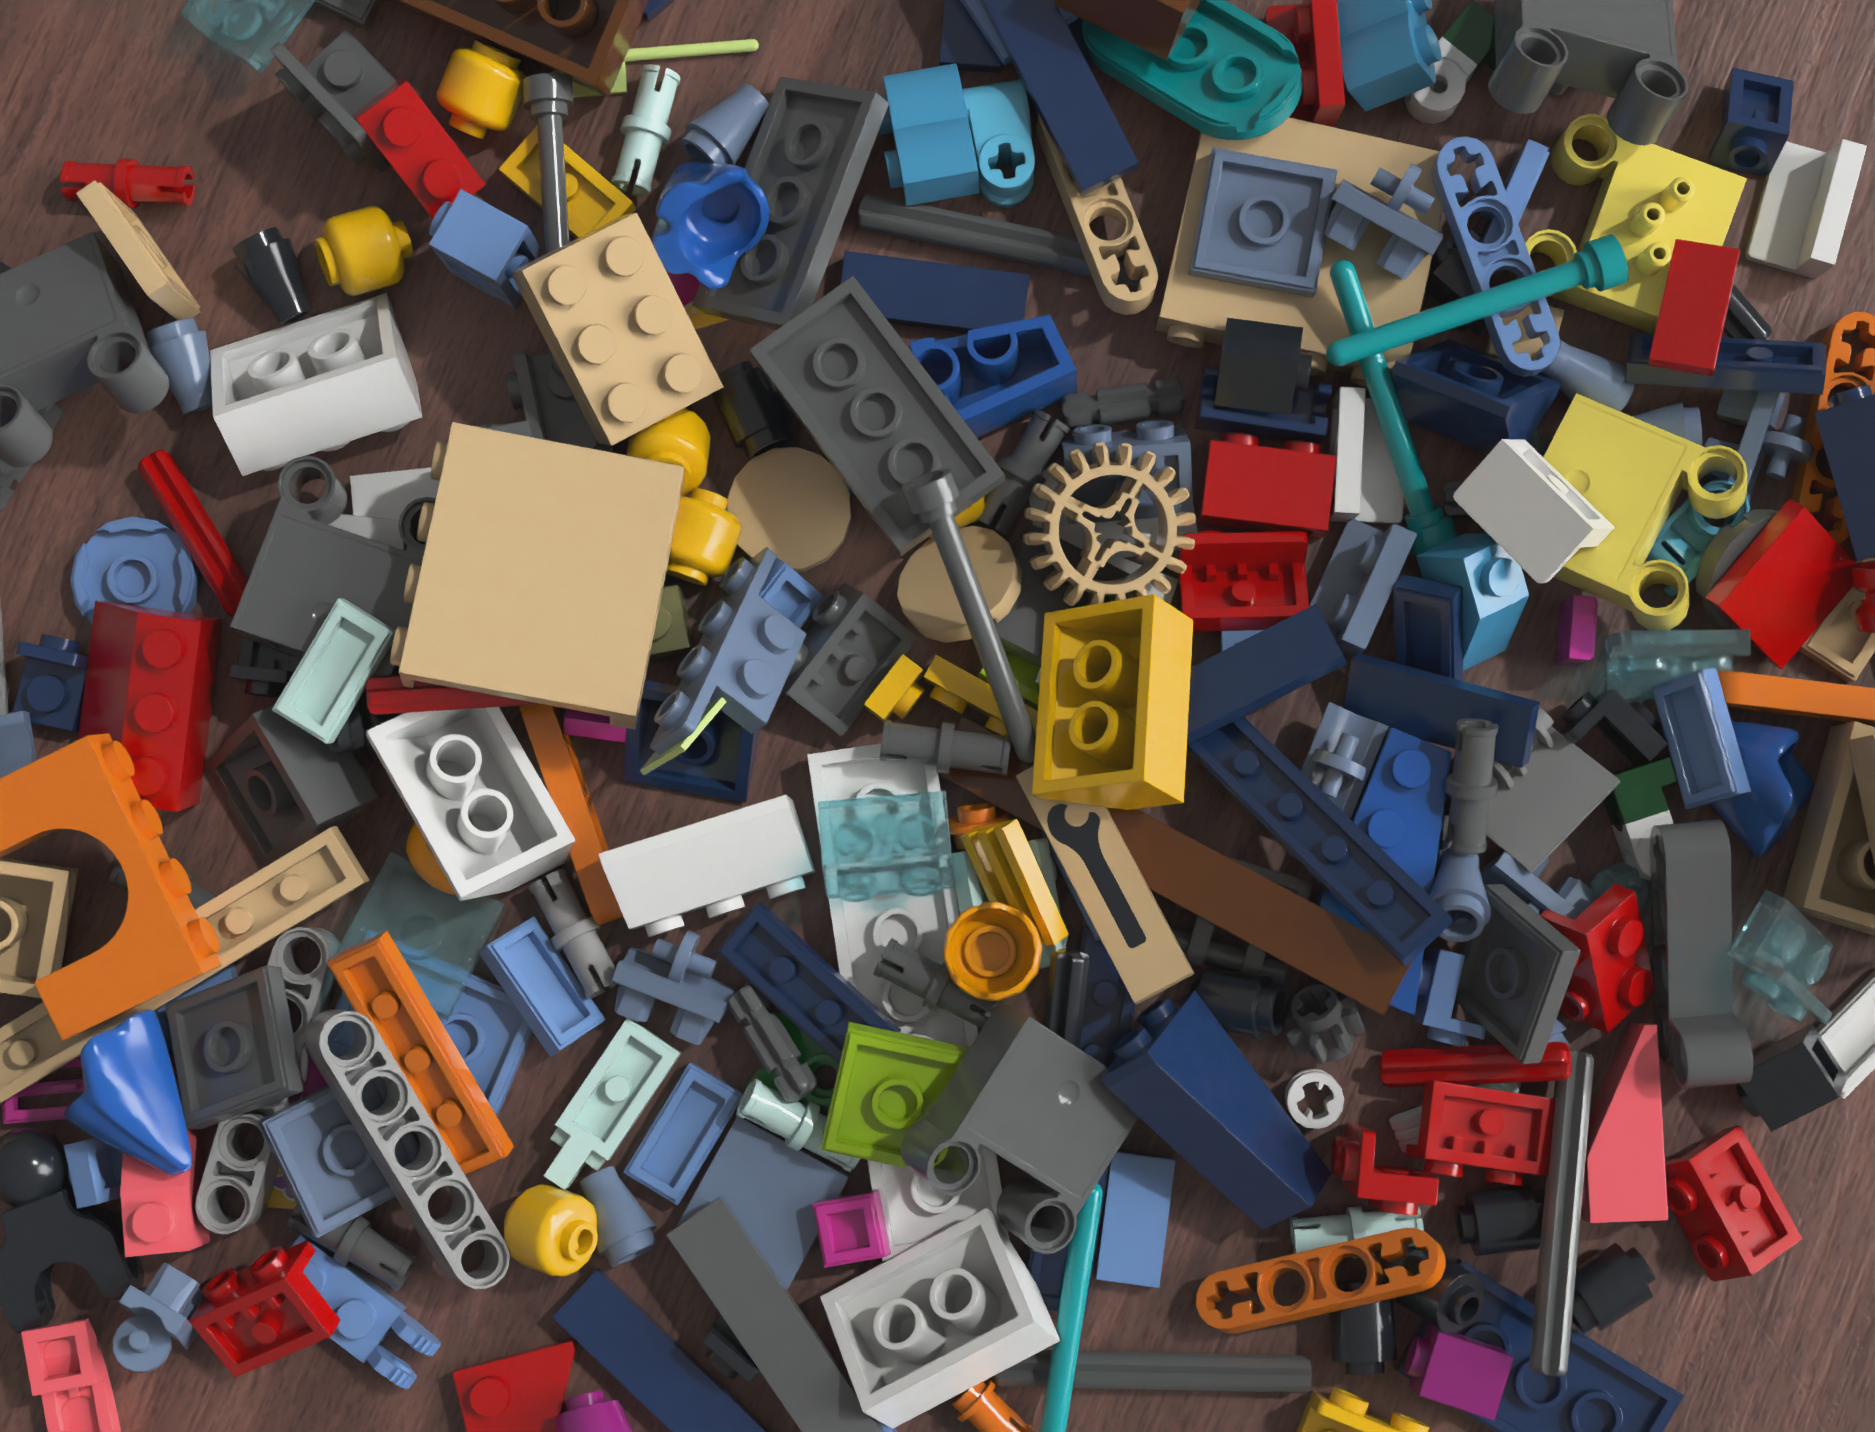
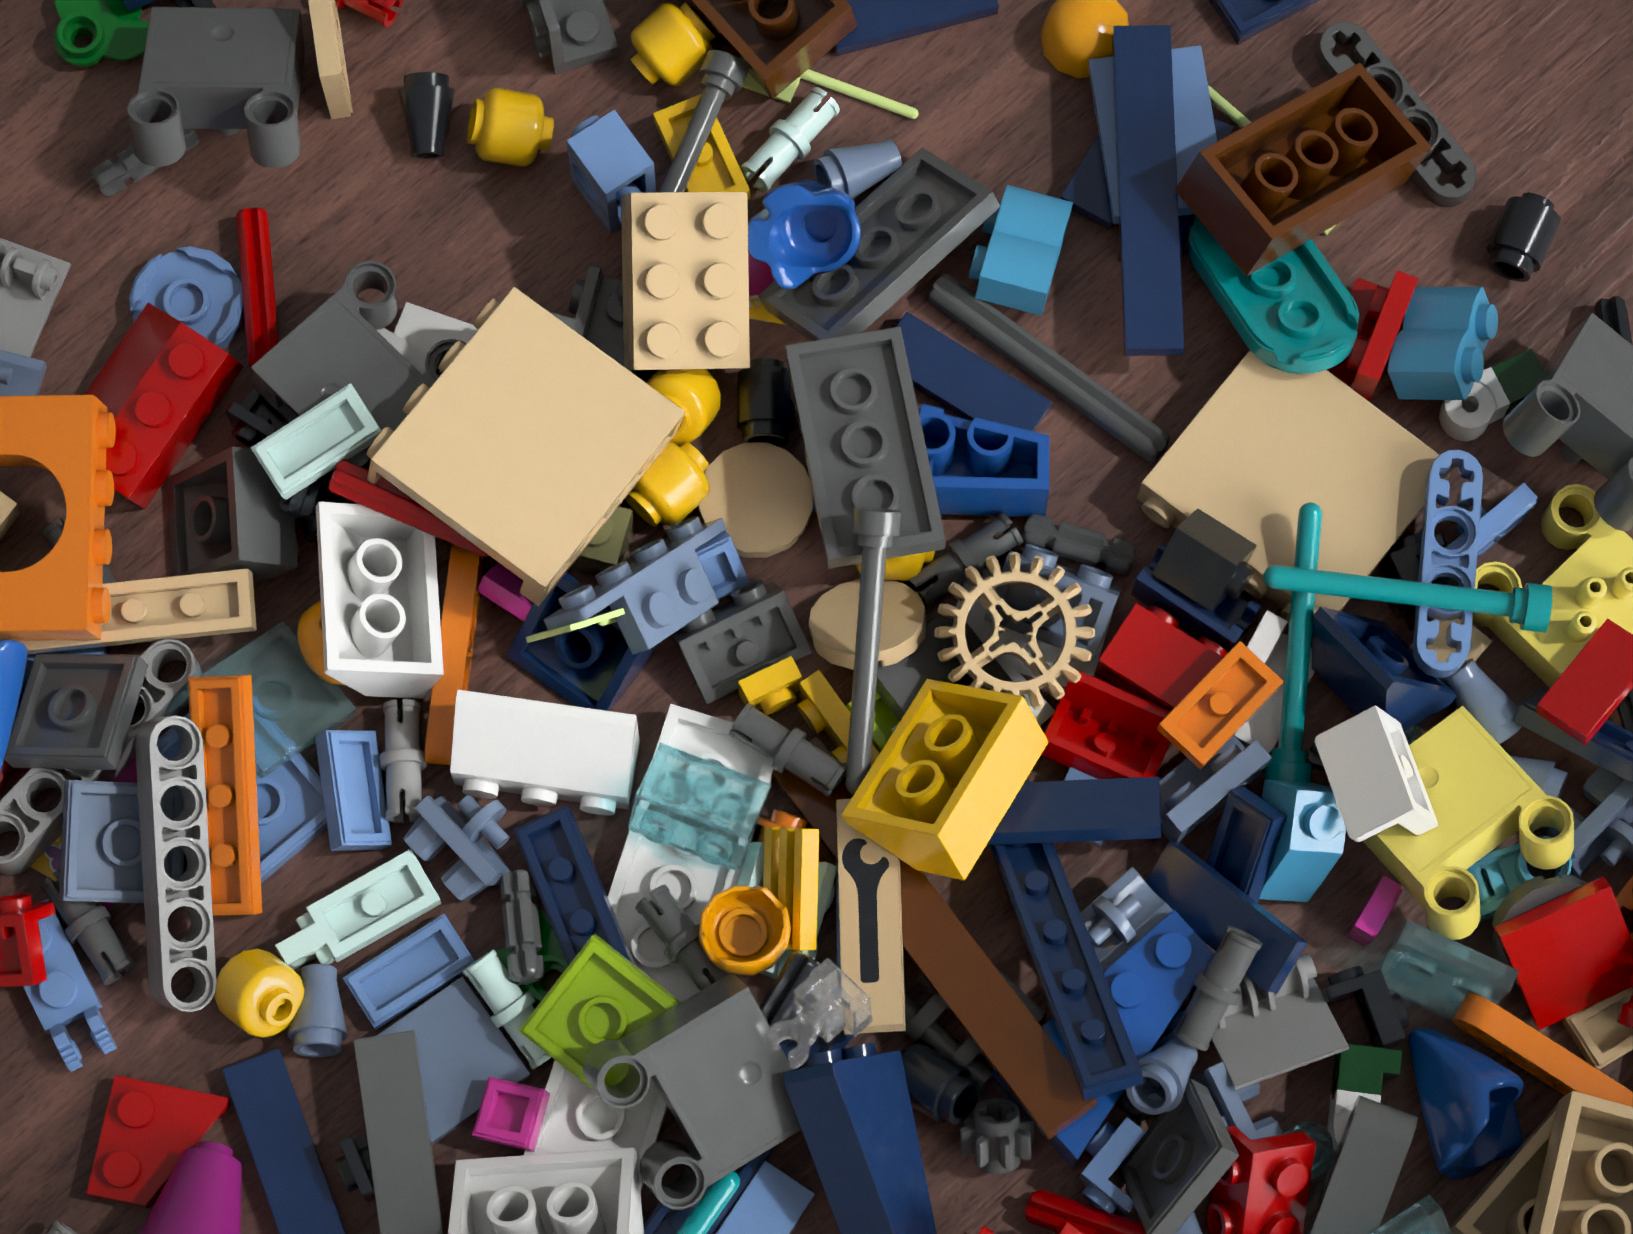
camera: 20 degrees right, 10 degrees down
dark blue bracket [13,634,88,733] -> none
sand blue cone [146,318,212,415] -> none
white slope [210,293,422,476] -> none
red brick [352,77,486,219] -> none
medium azure piece [962,79,1035,208] -> none
tan beam [1036,114,1158,315] -> none
sand blue tile [1189,147,1338,298] -> none
white bush [1284,1068,1344,1129] -> none
sand blue hips [1324,163,1443,280] -> none
medium blue tile [1651,668,1751,809] -> none
none -> clear piece [767,958,873,1069]
none -> orange plate [1157,641,1284,770]

